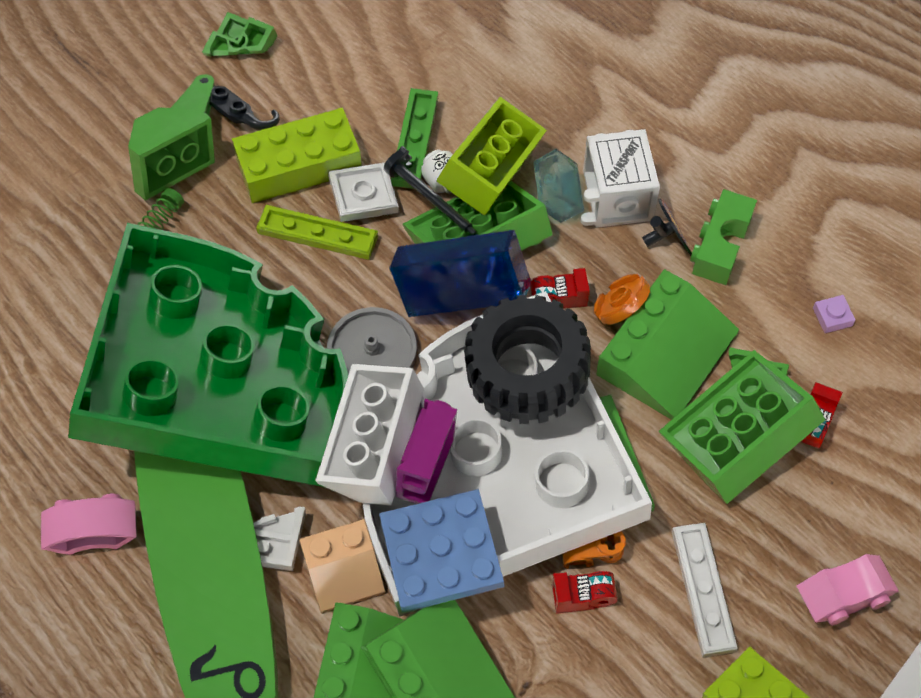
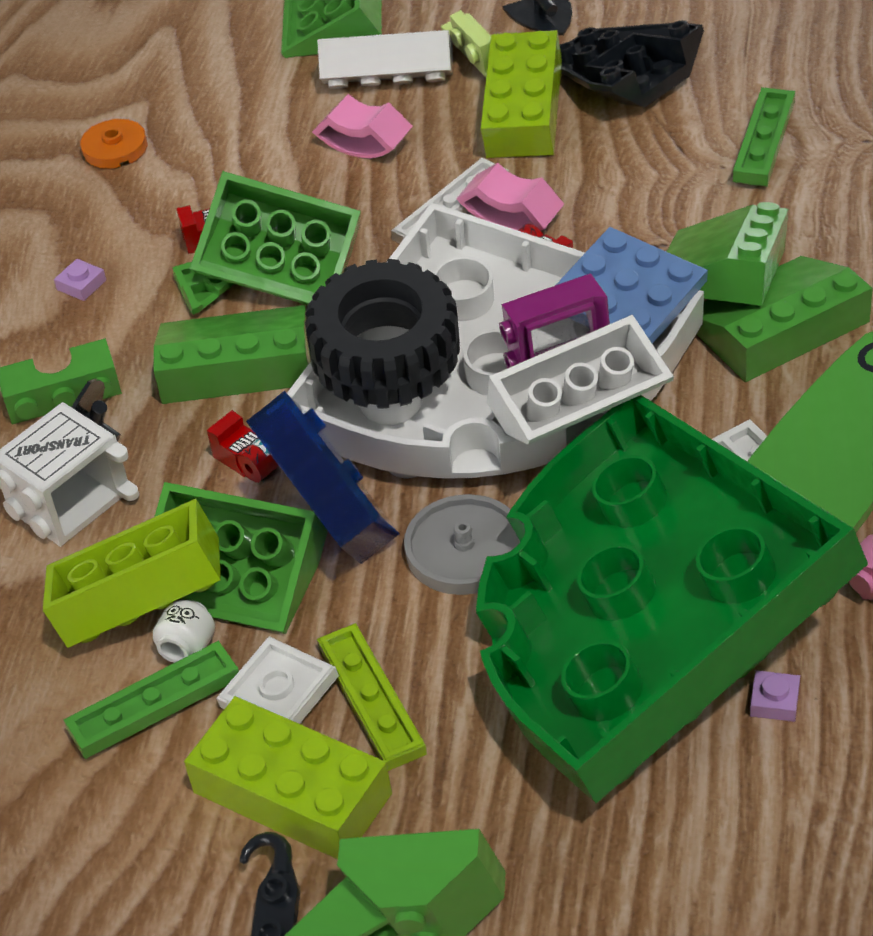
camera: 125 degrees left, 15 degrees down
bright green piece [137,188,184,229] -> none
light nougat slope [299,519,385,614] -> none
black piece [384,146,477,236] -> none
clear light blue brick [533,149,584,223] -> none
orange plate [594,274,650,325] -> none
none -> bright pink brick [456,163,564,231]

